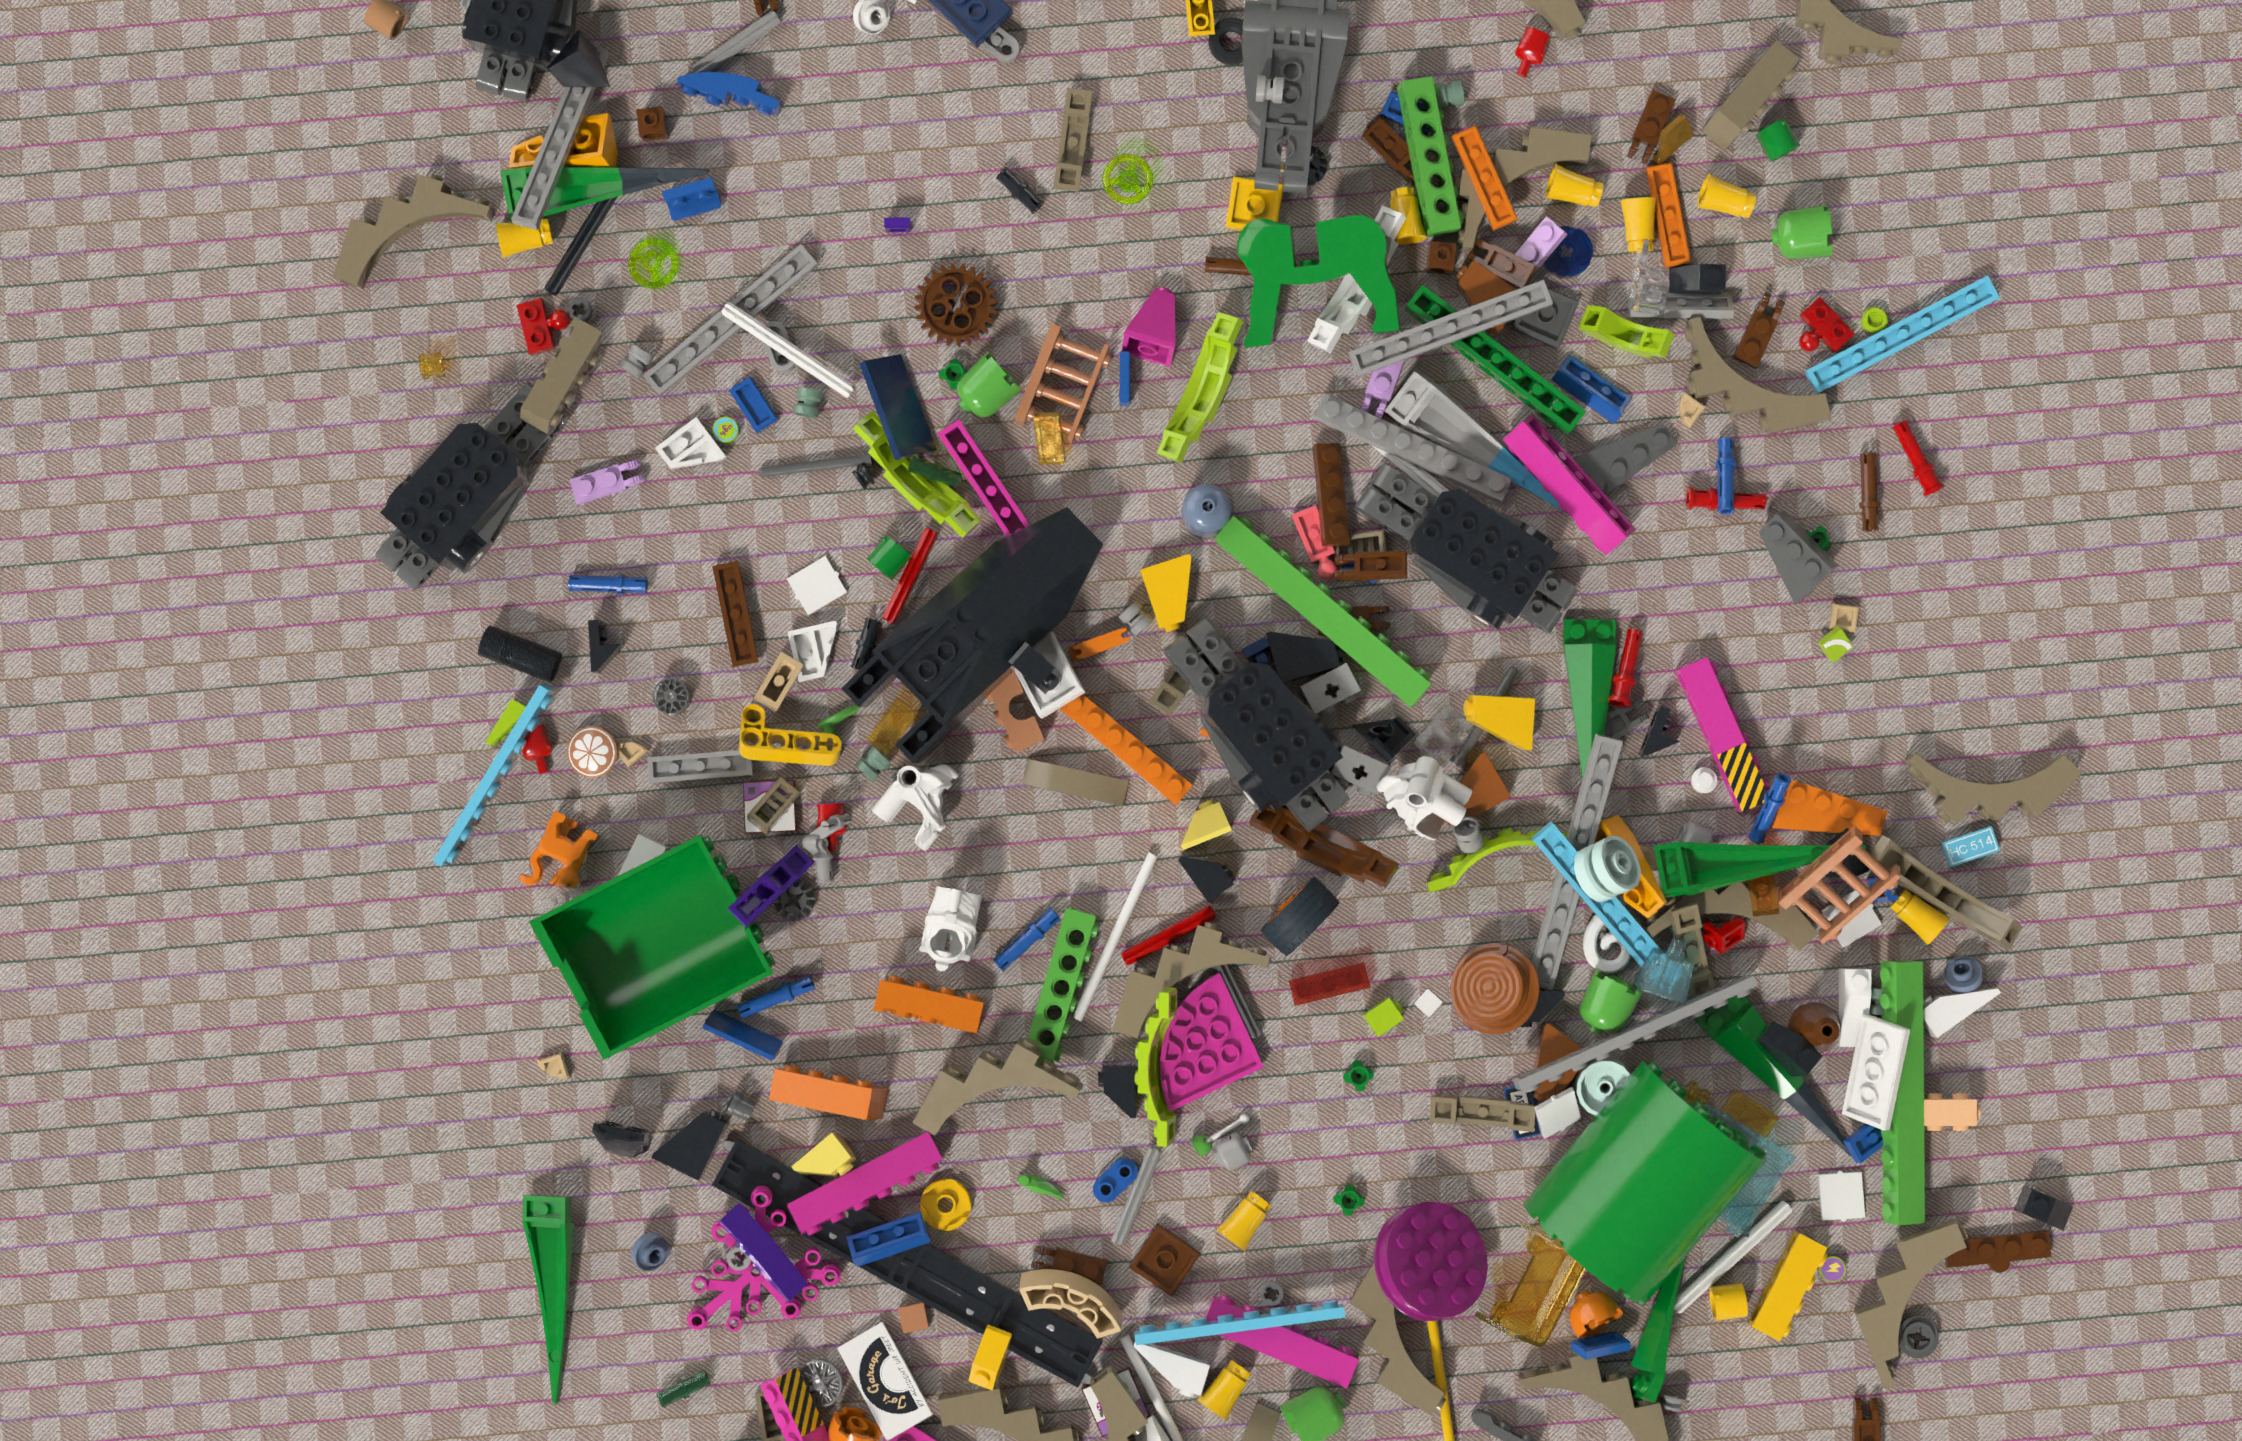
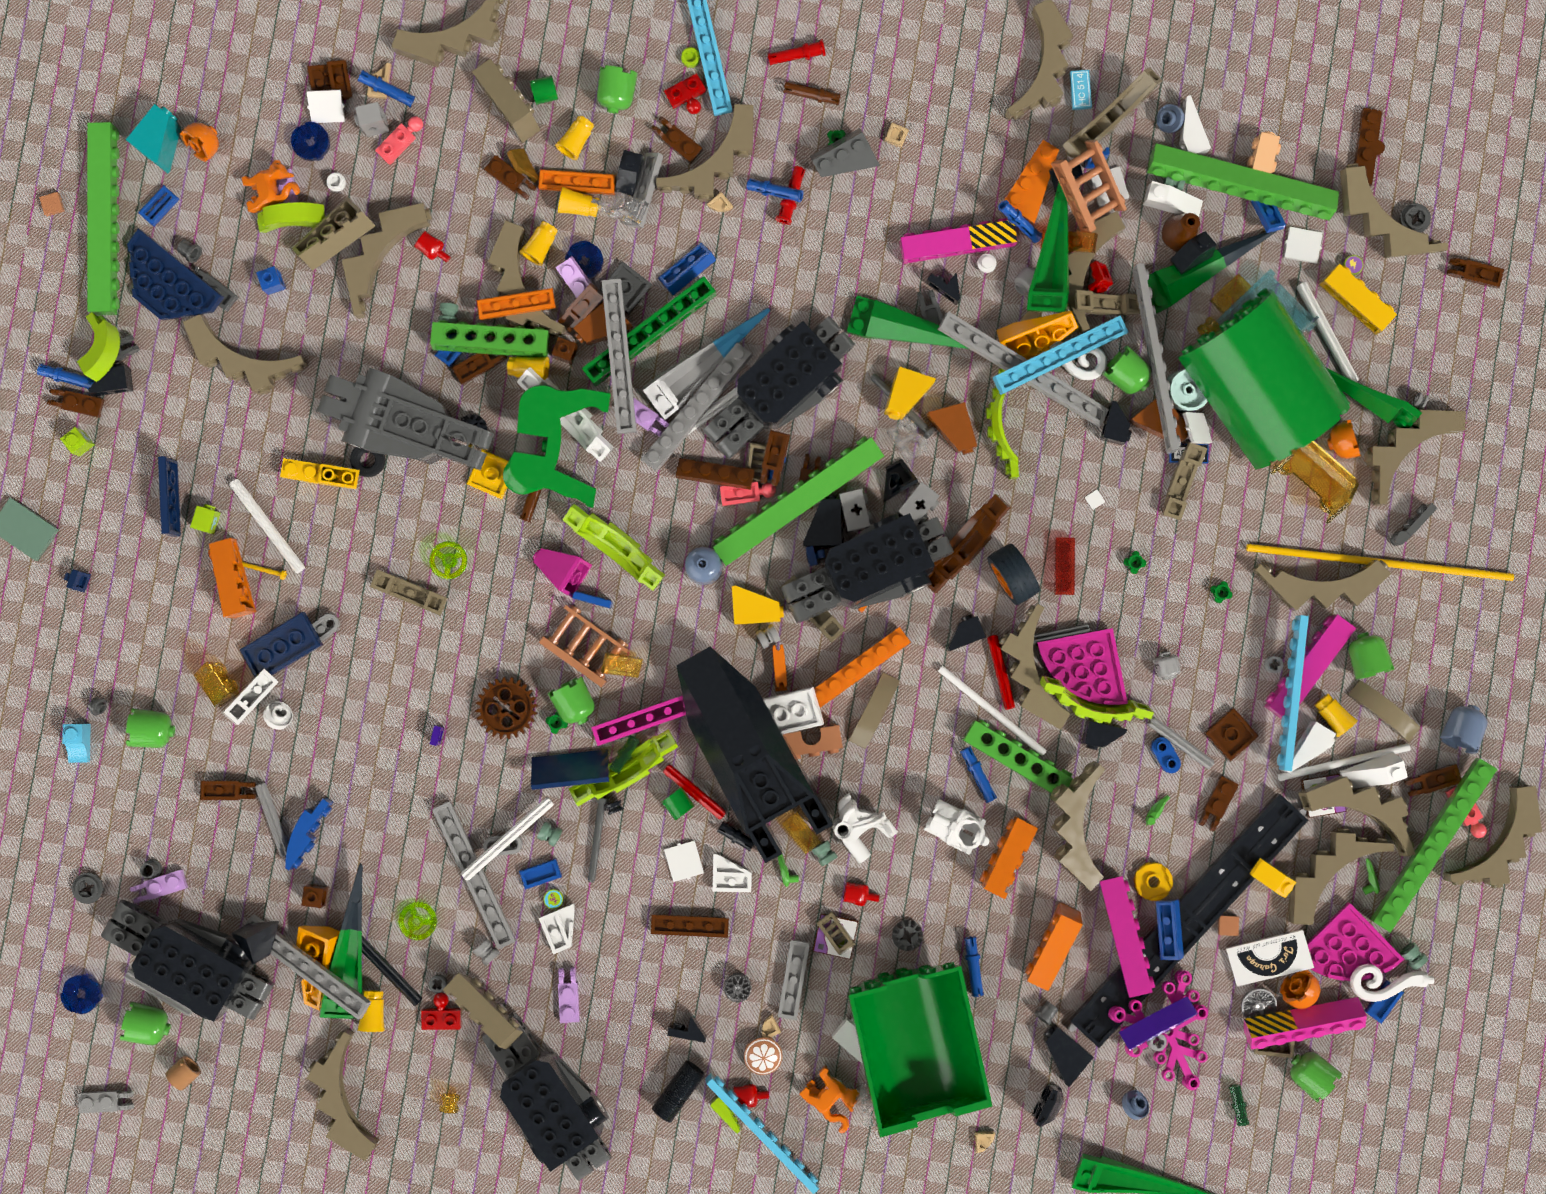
camera: 80 degrees left, 0 degrees up
blue pin [568,574,648,595] -> none
blue bracket [662,177,722,221] -> none
blue slope [702,1010,783,1061] -> none
dark purple slope [728,845,814,928] -> none
yellow beam [739,704,842,766] -> none
tan slope [752,652,803,713] -> none
light yellow slope [791,1133,857,1176] -> none
light grey pin [803,813,851,883] -> none
black pin [996,167,1044,214] -> none
black slope [1008,642,1062,695] -> none
tan brick [1019,1269,1123,1339] -> none
light yellow slope [1181,800,1232,851] -> none
hinge [1190,1114,1250,1157] -> none
yellow plant [1216,1191,1272,1251] -> none
light grey wheel [1255,75,1284,104] -> none
lime brick [1362,997,1404,1037] -> none
magenta wheel [1374,1201,1488,1321] -> none
white helmet [1376,756,1472,841] -> none
dark orange piece [1450,943,1540,1034] -> none
light grey wheel [1453,817,1484,853] -> none
dark pink brick [1503,414,1636,555] -> none
blue tile [1571,1331,1631,1360] -> none
dark grey wing [1573,423,1677,495] -> none
light aqua wheel [1574,836,1641,902] -> none
lime arch [1578,305,1675,359] -> none
red pin [1608,629,1644,708] -> none
clear light blue torso [1633,938,1694,1005] -> none
yellow piece [1709,1283,1748,1321] -> none
lime tile [1817,626,1853,663] -> none
white tile [1842,1014,1910,1131] -> none
yellow plant [1890,889,1950,945] -> none
black slope [2014,1186,2073,1231] -> none

